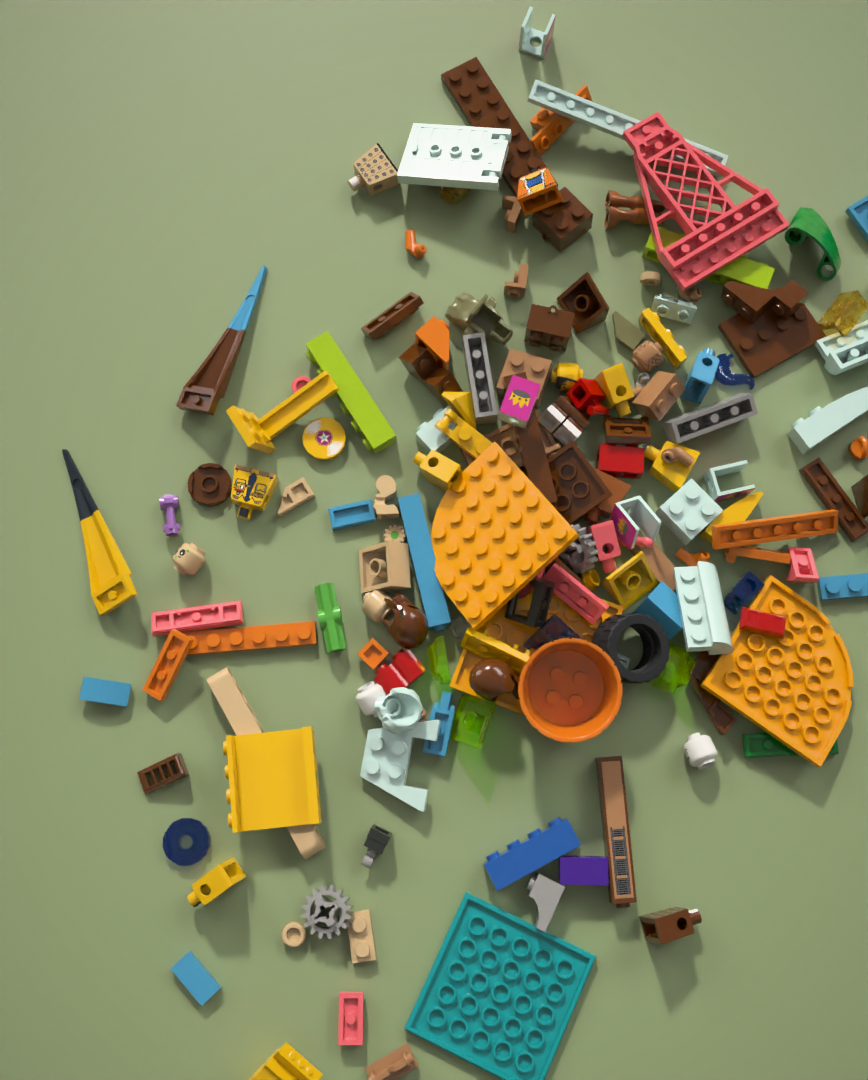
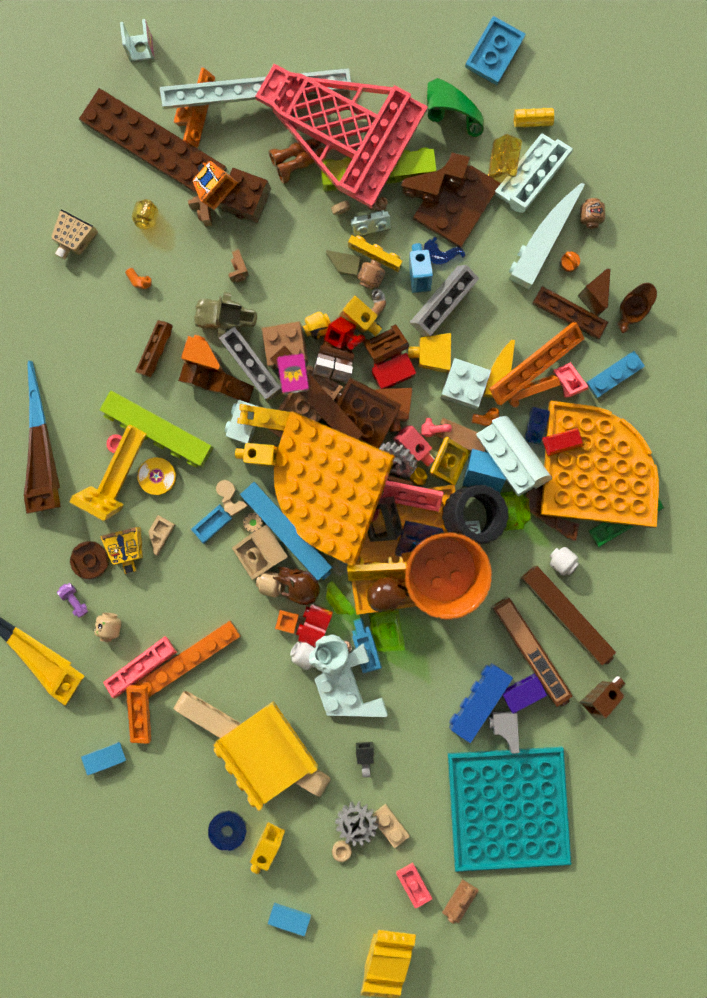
camera: 30 degrees left, 10 degrees up
reddish brown slope [137,753,189,794] -> none
bright green piece [314,583,346,653] -> none
light aqua door [397,123,512,191] -> none
yellow slope [441,392,476,429] -> none
reddish brown brick [524,304,575,351] -> none
reddish brown slope [556,272,609,333] -> none
light aqua piece [610,495,661,549] -> none
medium nougat brick [632,371,686,421] -> none
medium nougat arm [661,447,695,468] -> none
light aqua piece [703,460,755,502] -> none
none -> reddish brown brick [520,565,617,665]

